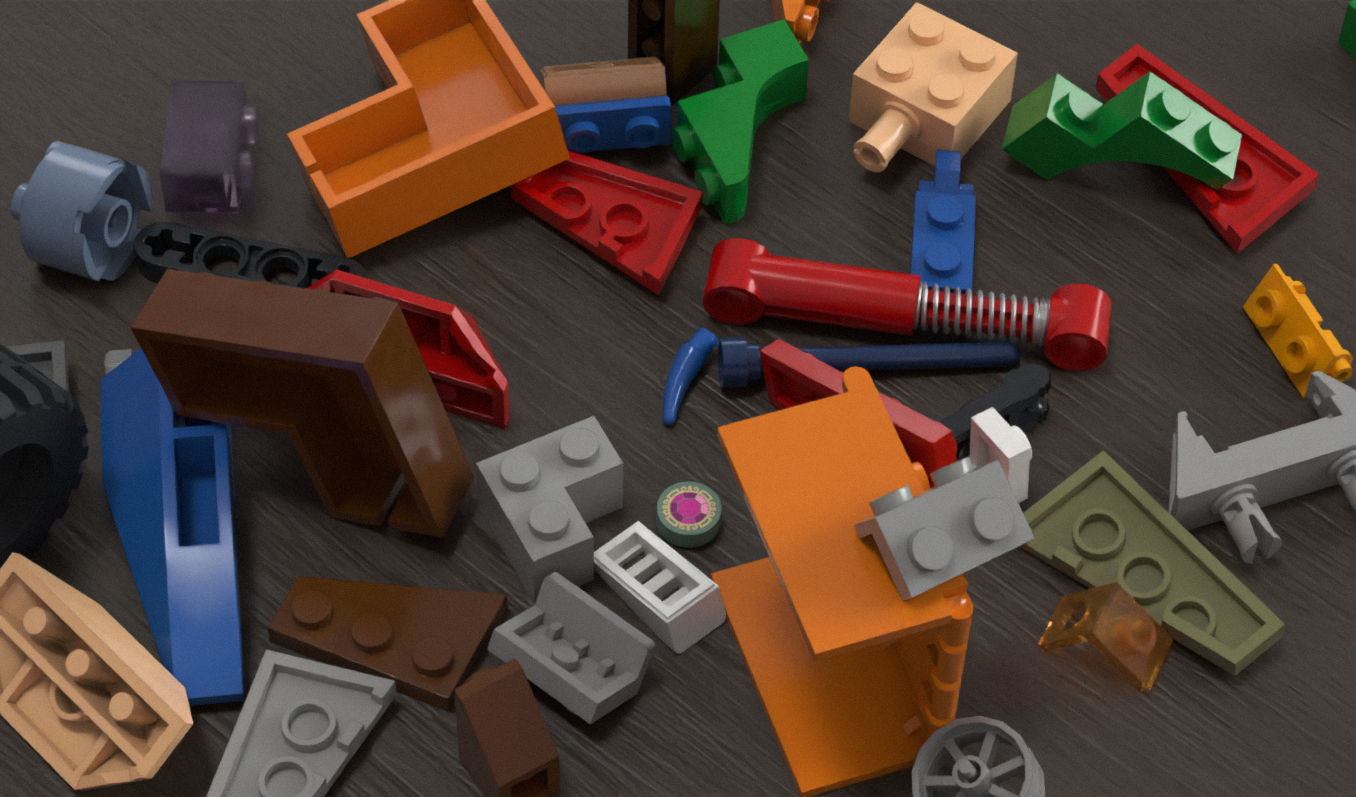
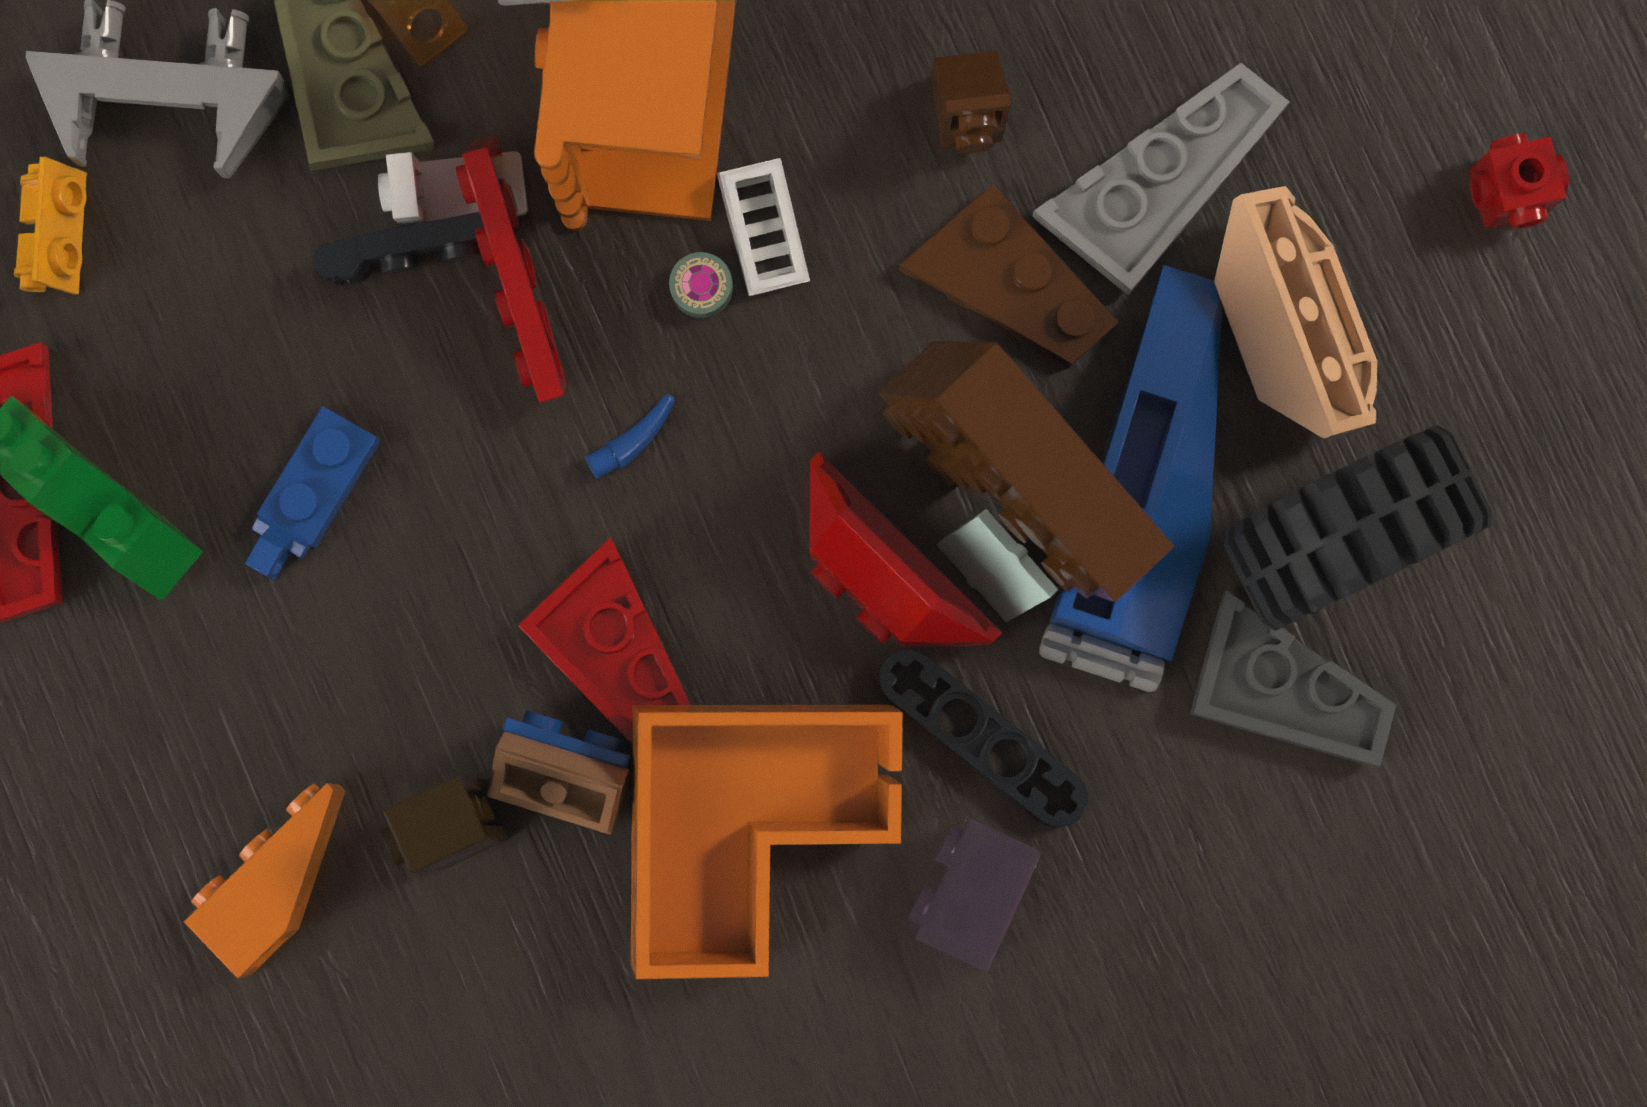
camera: 155 degrees left, 30 degrees up
sand blue brick [10,141,152,282] -> none
light grey brick [476,416,623,605] -> none
light grey bracket [487,572,655,724] -> none
green arch [671,19,809,225] -> none
red piece [702,238,1112,371] -> none
dark blue piece [718,337,1019,388] -> none
light nougat brick [849,2,1018,172] -> none

